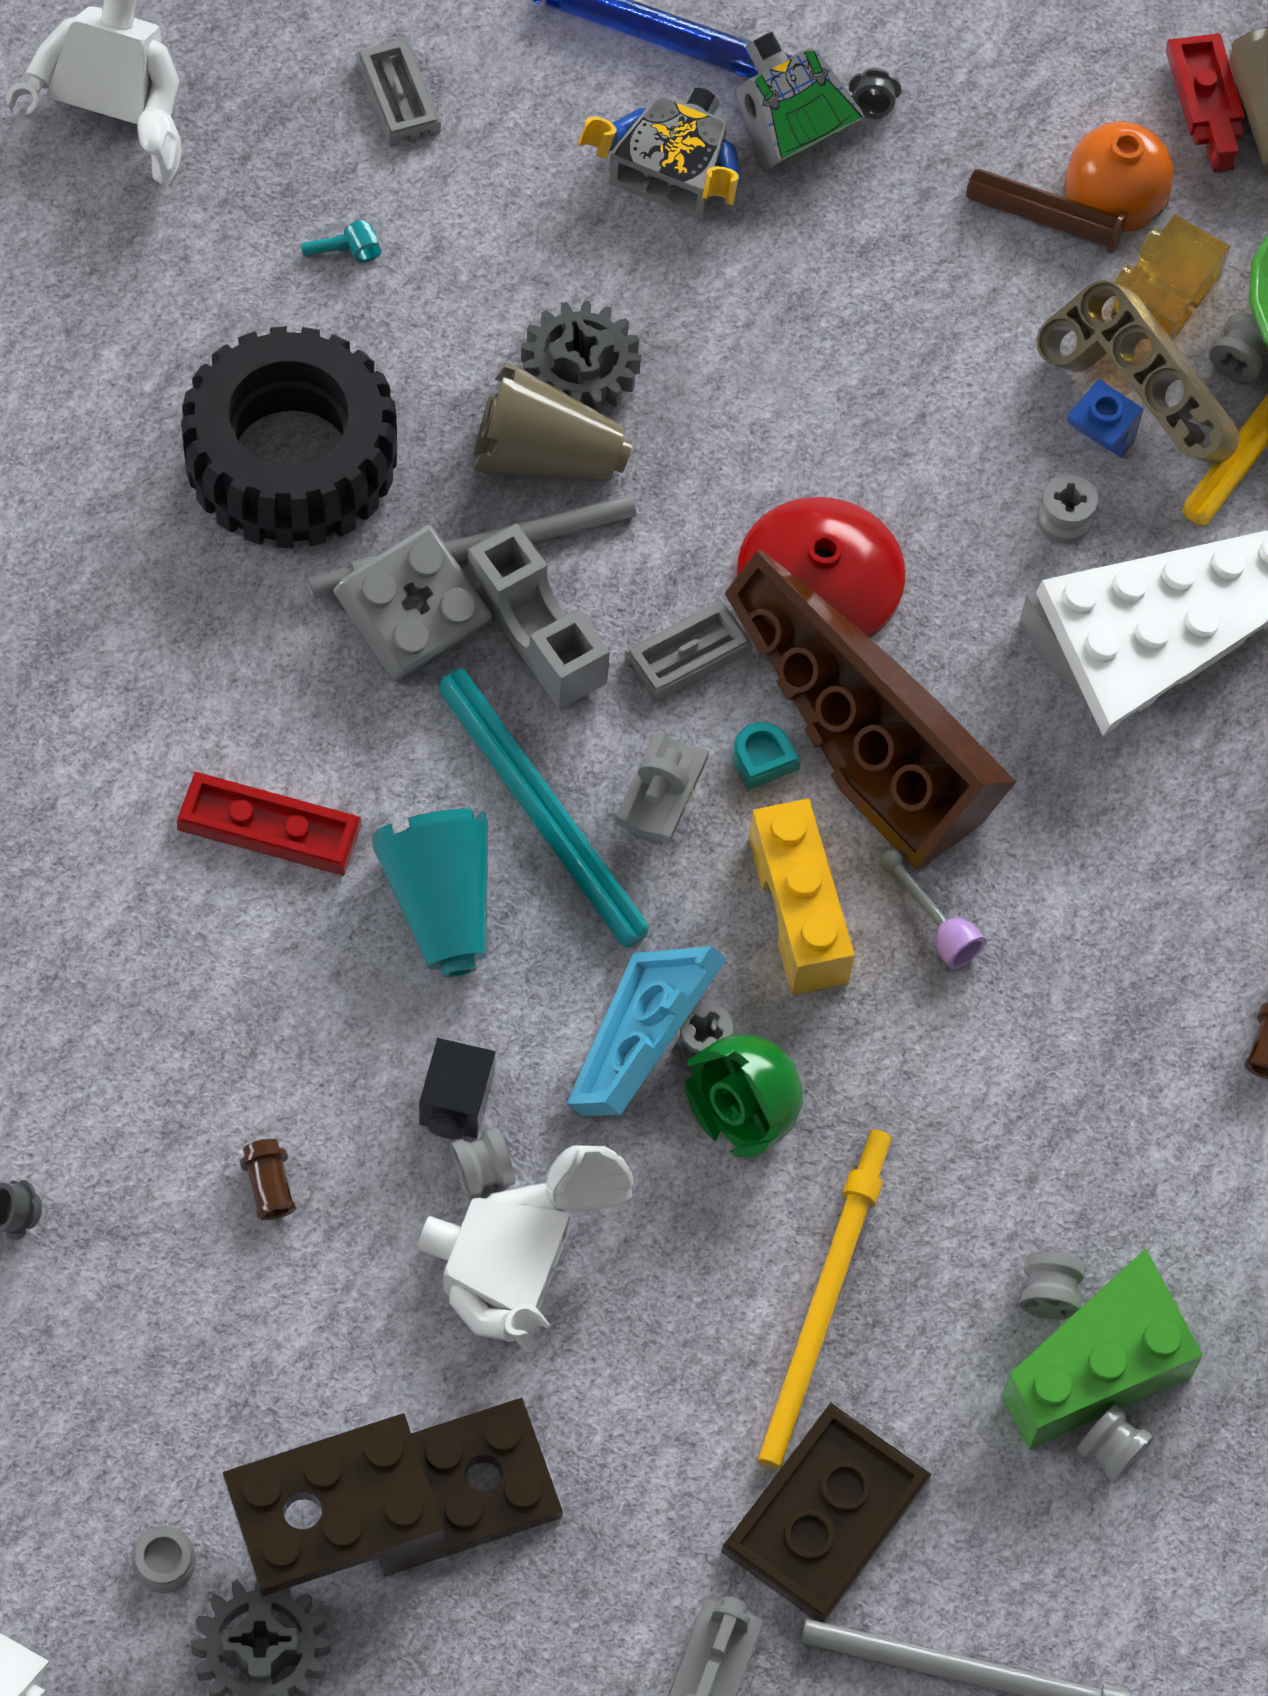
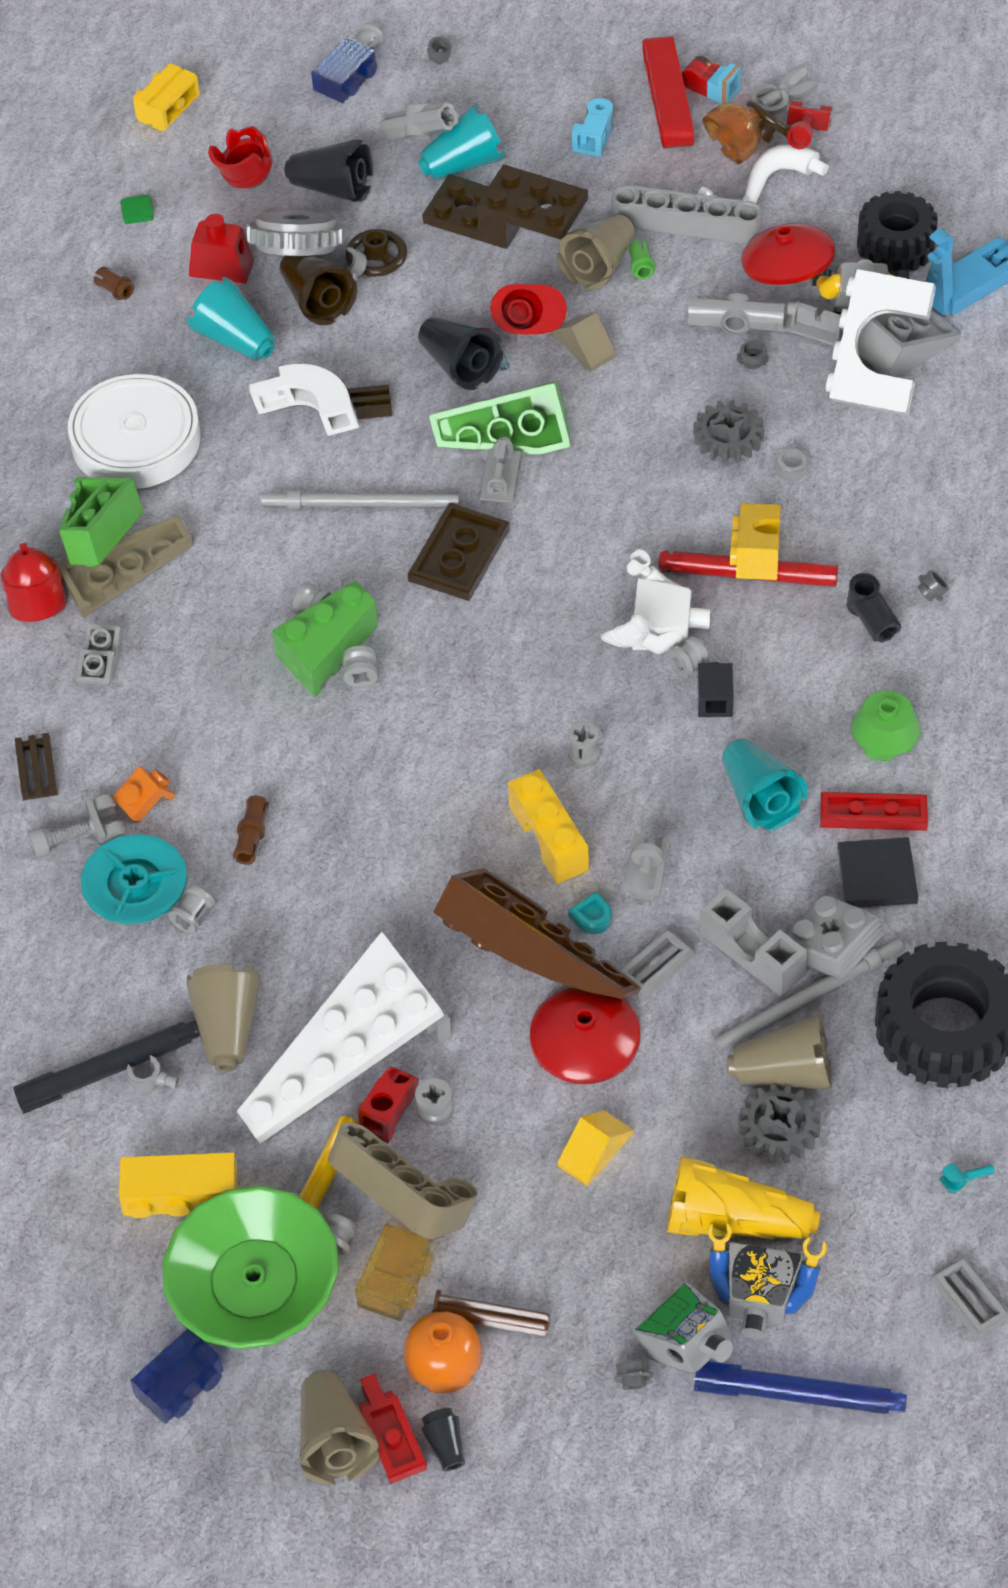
camera: 175 degrees right, 10 degrees down
dark brown bracket [223,1397,563,1597] -> none
reddish brown pin [240,1139,296,1220] -> none
teal axle [439,669,649,948] -> none
medium azure wing [566,946,727,1117] -> none
green cylinder [684,1035,803,1158] -> none
yellow bar [757,1130,892,1469] -> none
lavender hinge [880,849,986,969] -> none
blue bracket [1067,379,1144,458] -> none
none -> red leg [358,1066,419,1144]
none -> black cone [421,1408,466,1471]
none -> yellow slope [557,1110,634,1186]
none -> red piece [658,550,838,587]
none -> yellow cone [666,1156,820,1240]
none -> yellow arch [730,503,781,580]
none -> black tile [837,837,919,908]
none -> black piece [846,573,901,643]
none -> bright green cone [851,691,921,761]

